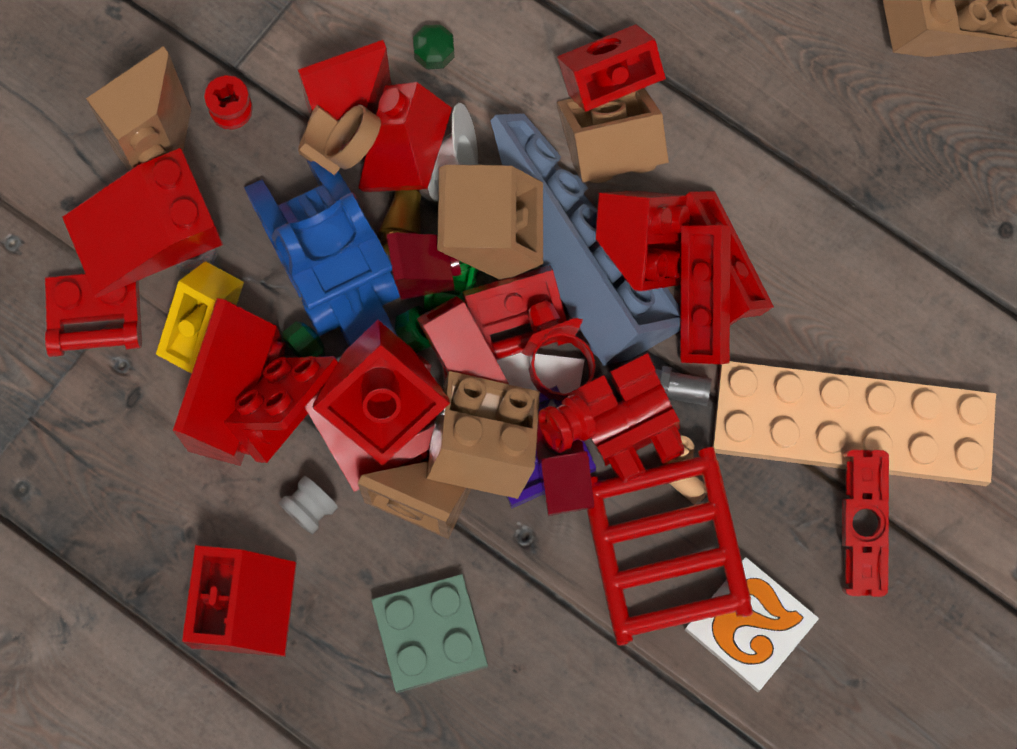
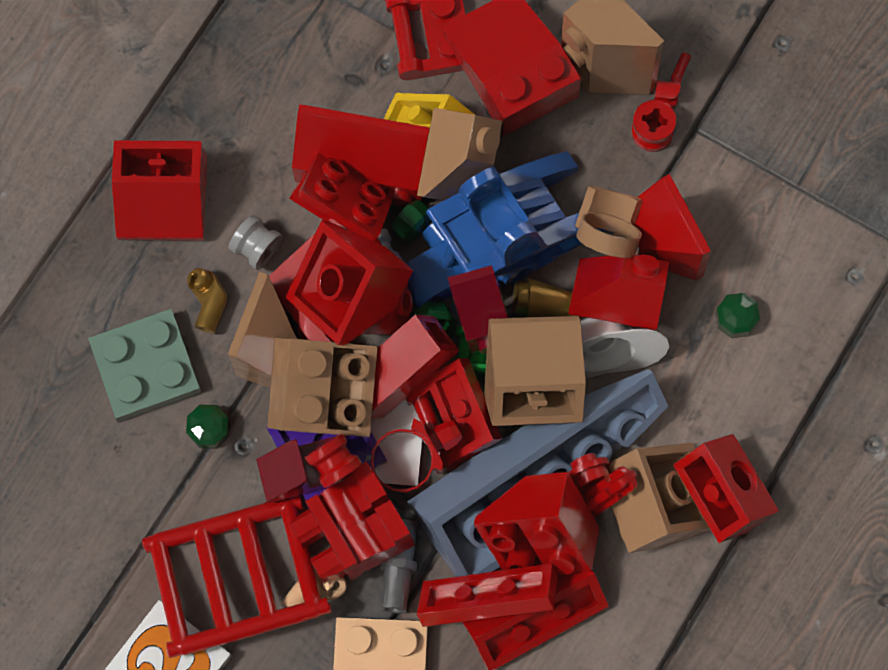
camera: 90 degrees right, 0 degrees up
none -> dark green tile [186,404,230,449]
none -> pearl gold arm [187,268,227,334]
none -> medium nougat slope [417,108,502,200]
none -> red plate [568,453,610,492]
none -> red axle [581,466,638,518]
none -> red hand [654,53,691,108]

